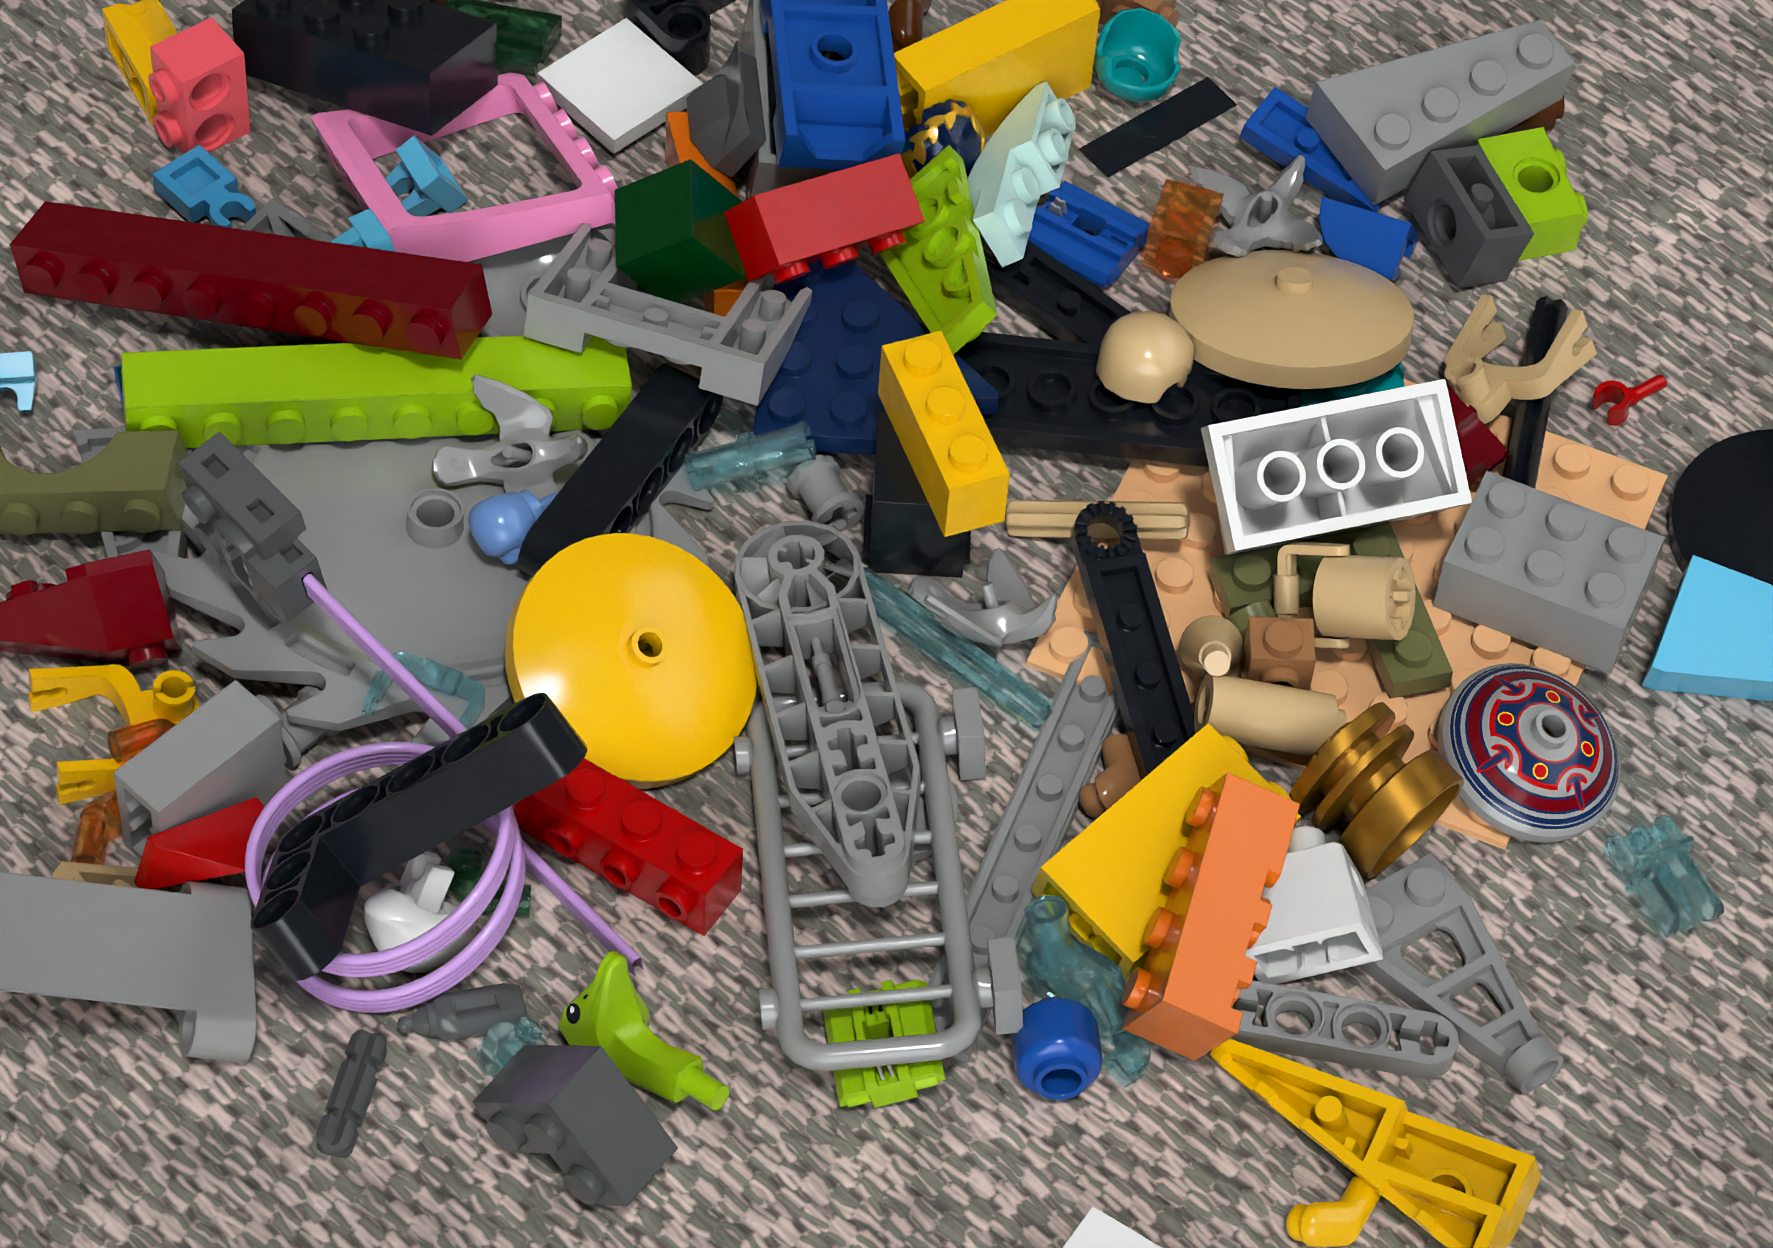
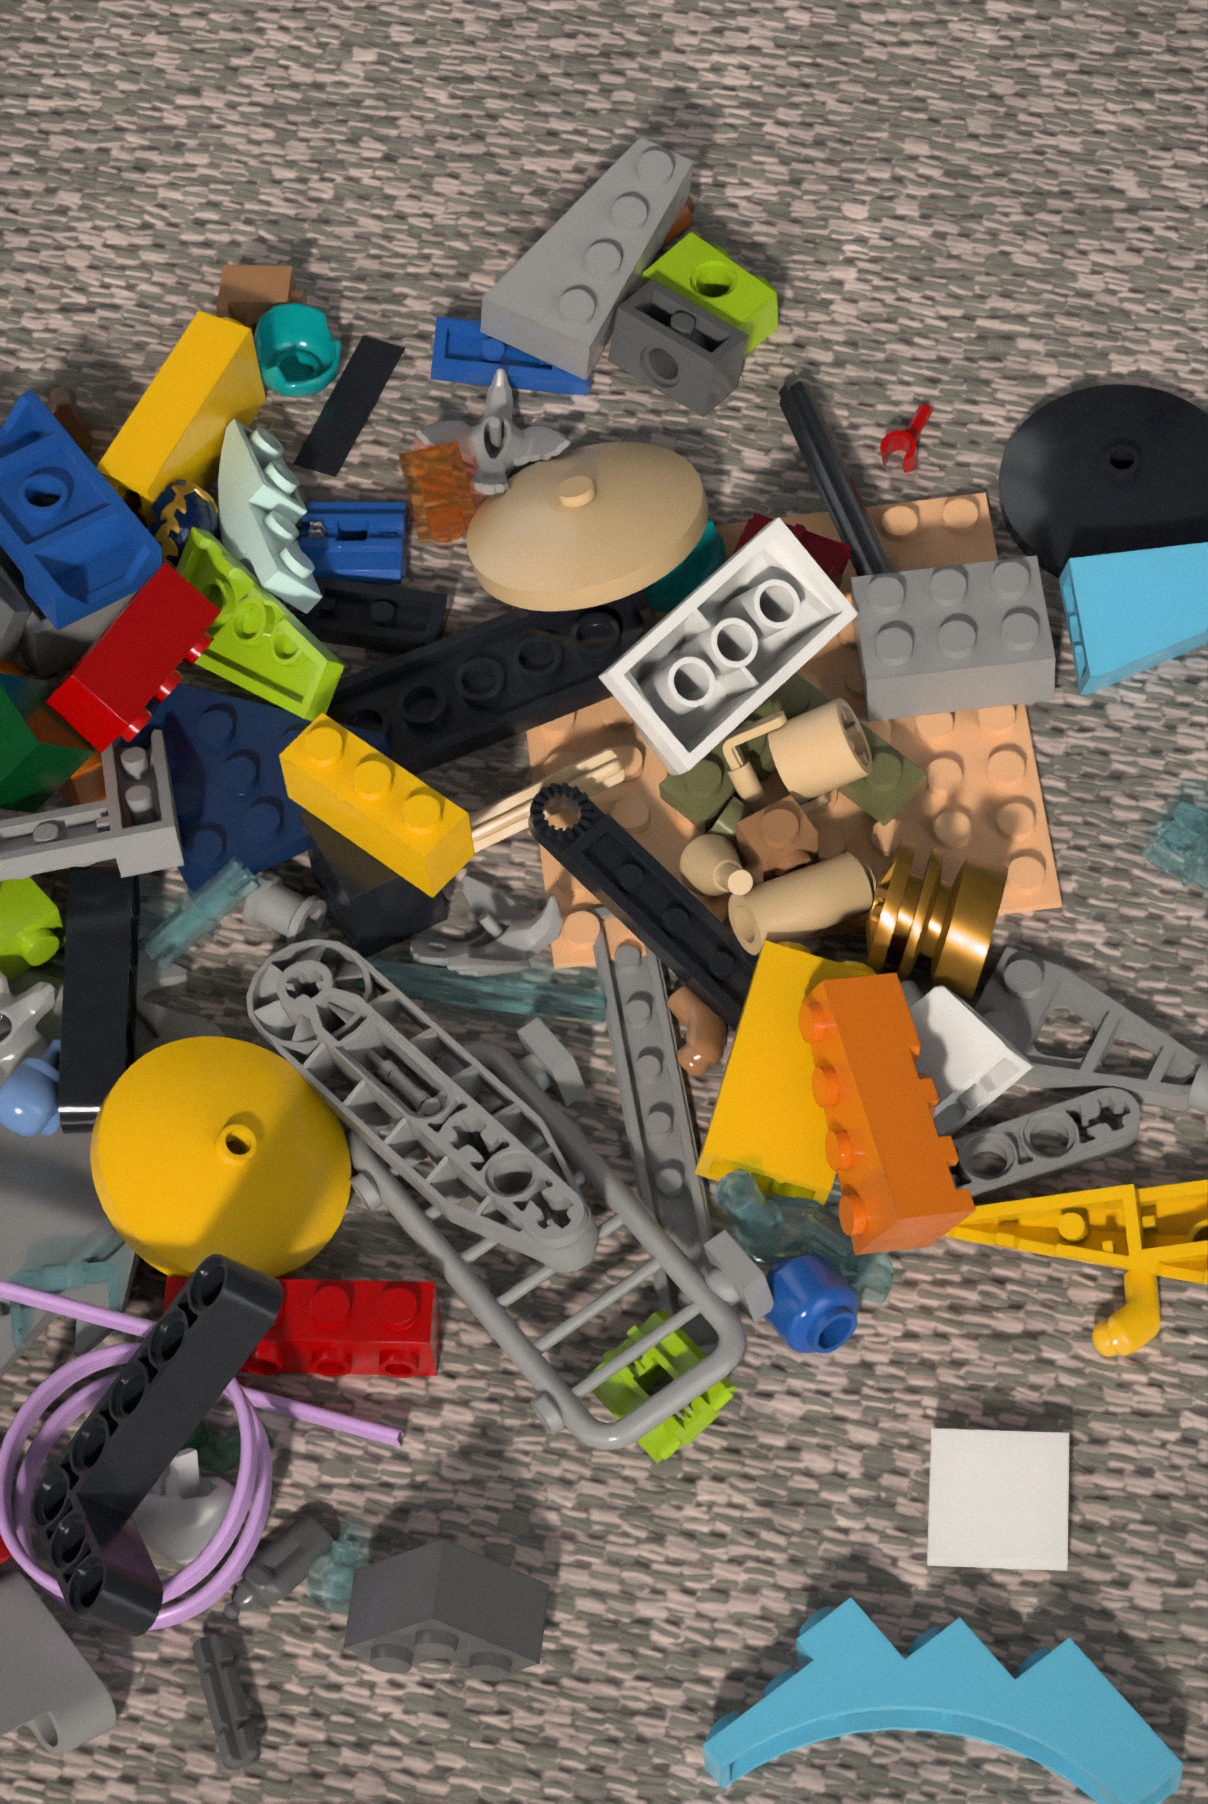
camera: 20 degrees left, 5 degrees up
lime animal [558,951,729,1110] -> none
tan hair [1096,310,1195,403] -> none
blue brick [1319,197,1420,280] -> none
dish [1437,663,1621,843] -> none
tan piece [1444,294,1597,424] -> none

